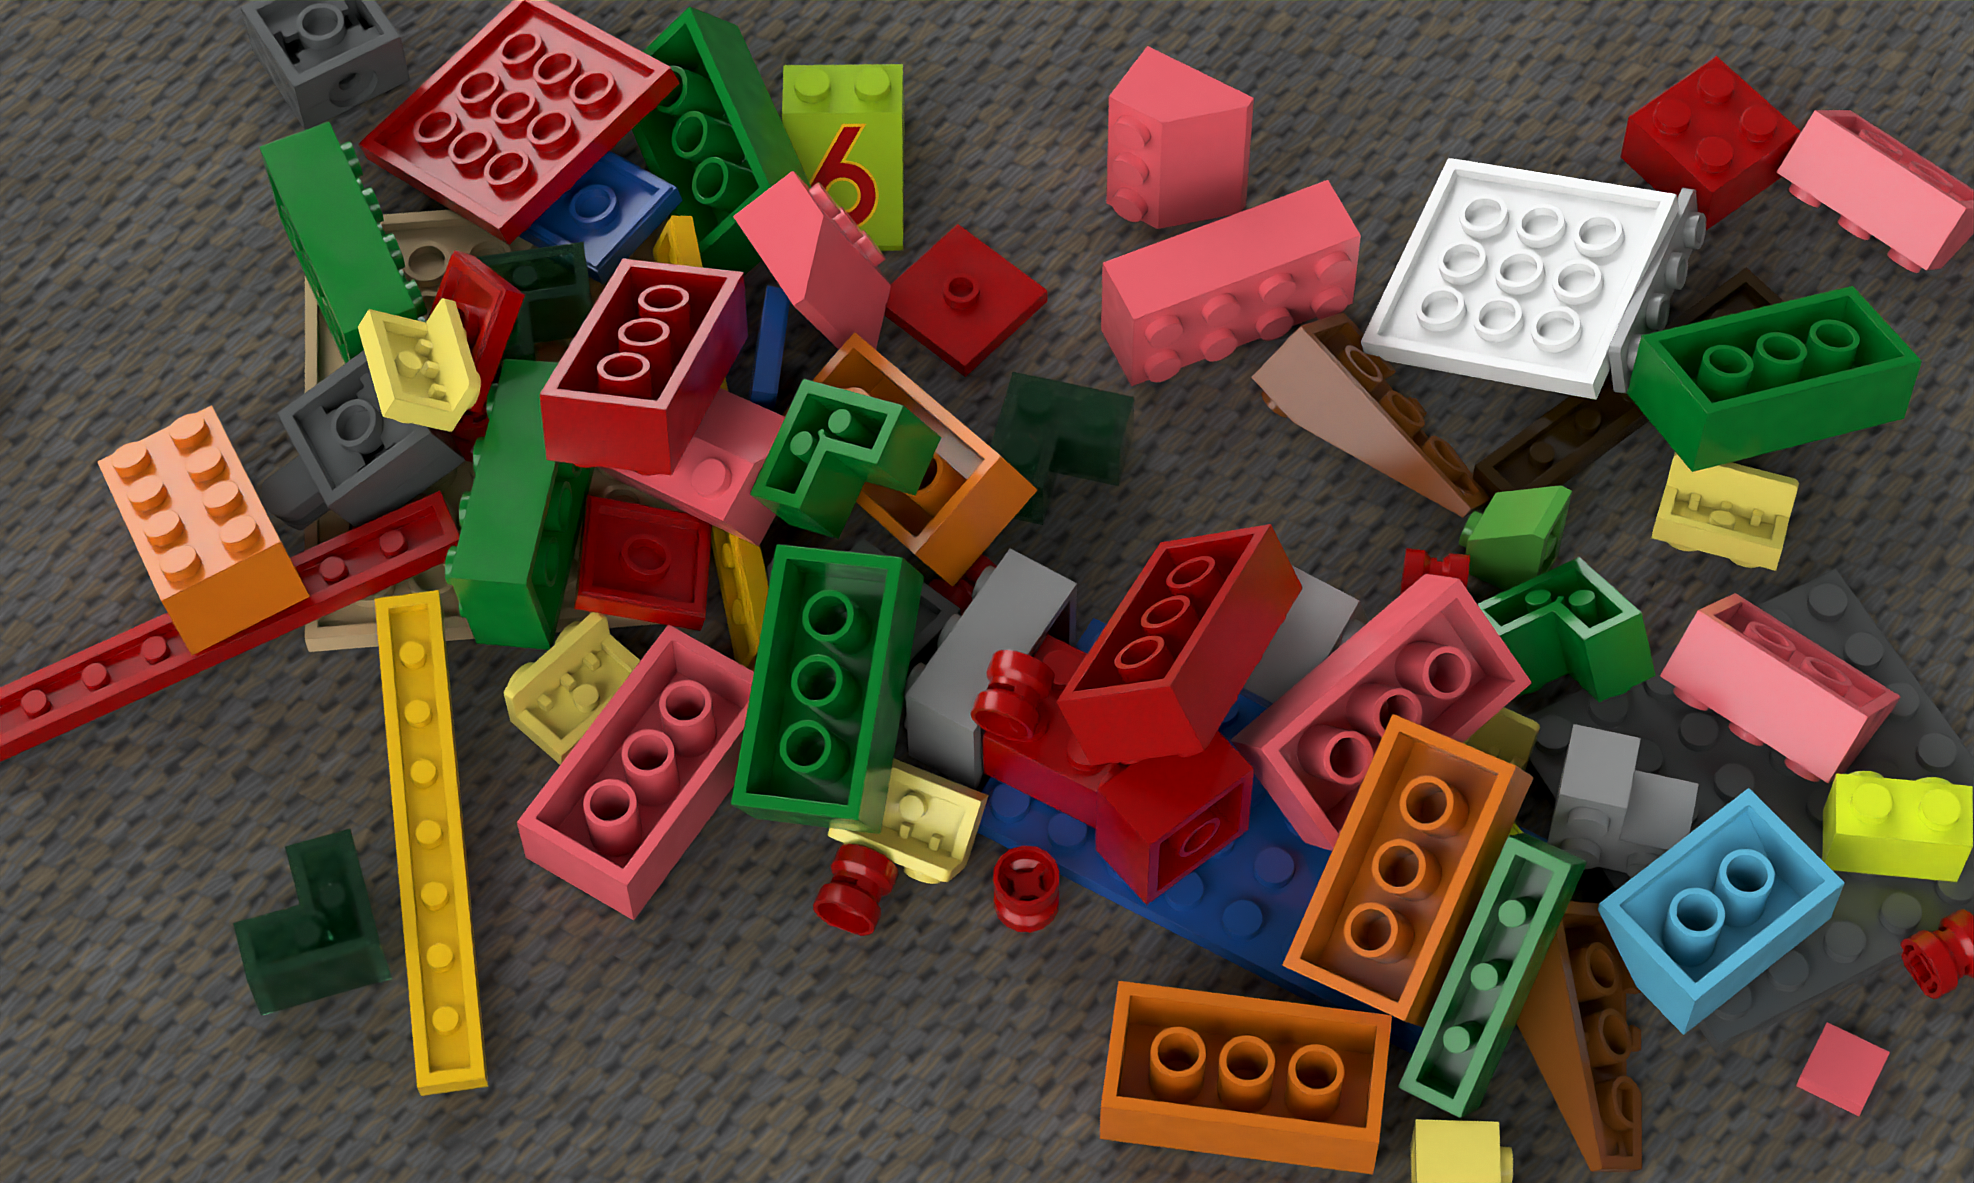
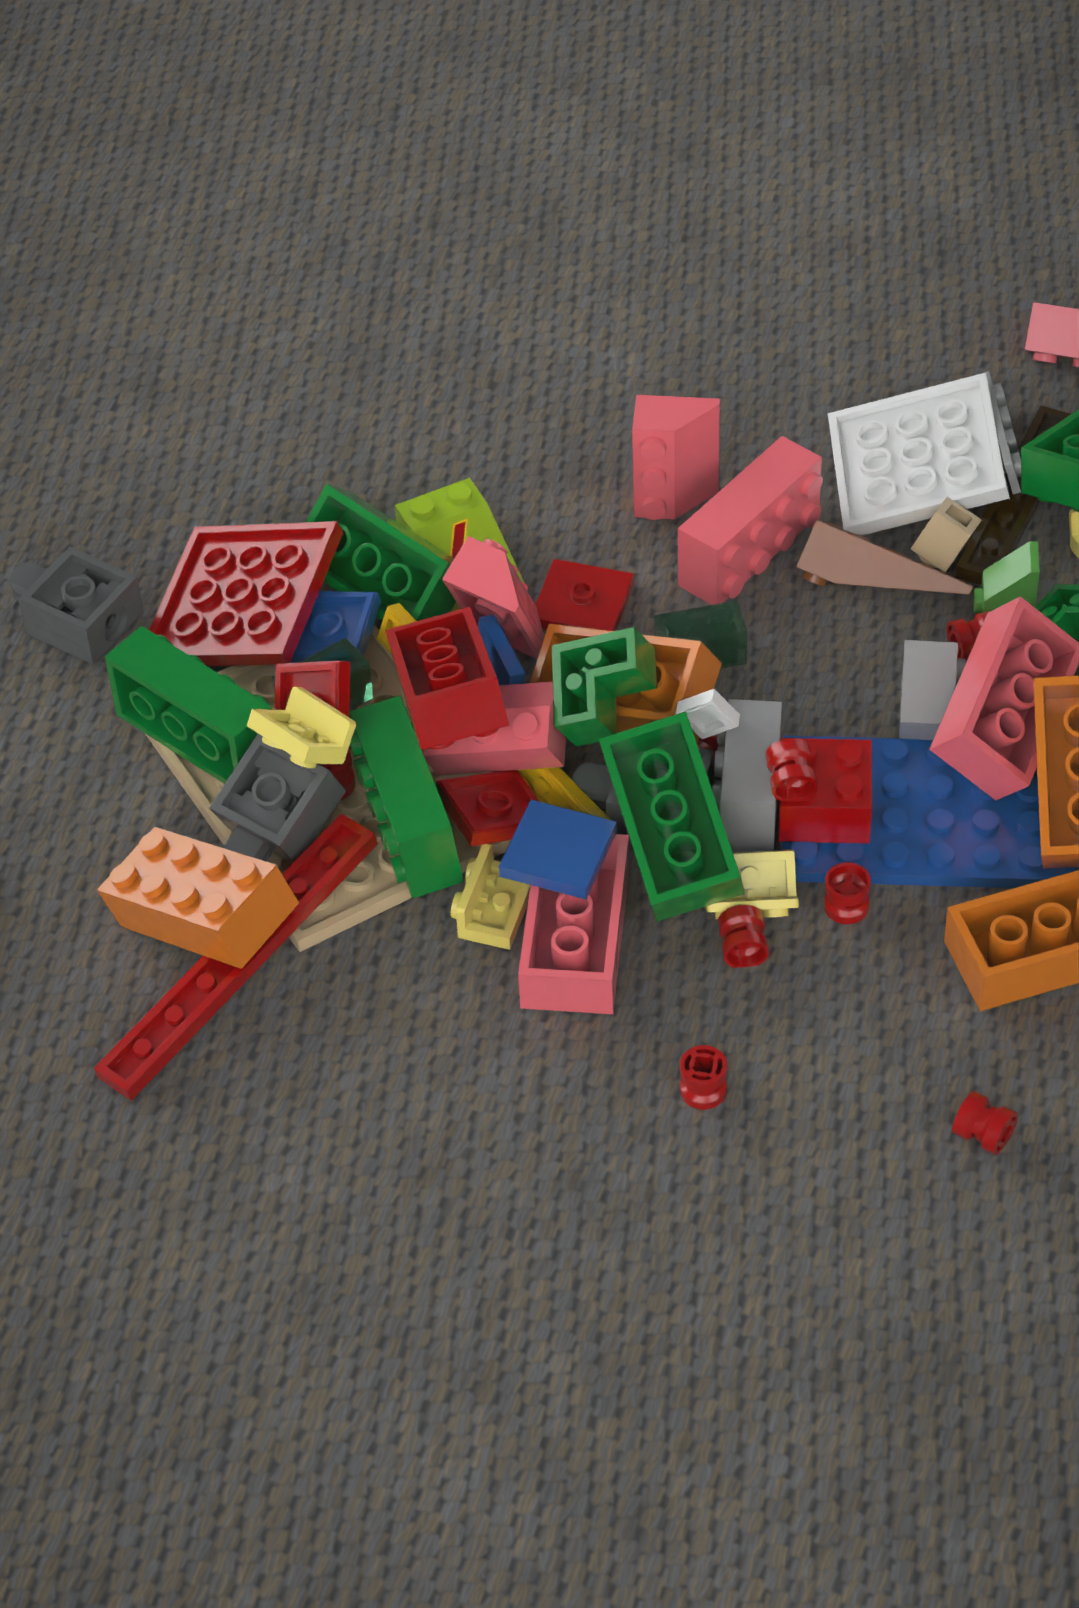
camera: 25 degrees left, 10 degrees down
clear green brick [233,828,392,1016] -> none
yellow plate [374,590,489,1096] -> none
red brick [1056,524,1303,766] -> none
red brick [1095,730,1254,905] -> none
red brick [1620,56,1801,231] -> none
none -> blue tile [499,800,617,900]
none -> white tile [676,689,740,739]
none -> red wheel [680,1045,727,1110]
none -> tan brick [911,496,982,572]

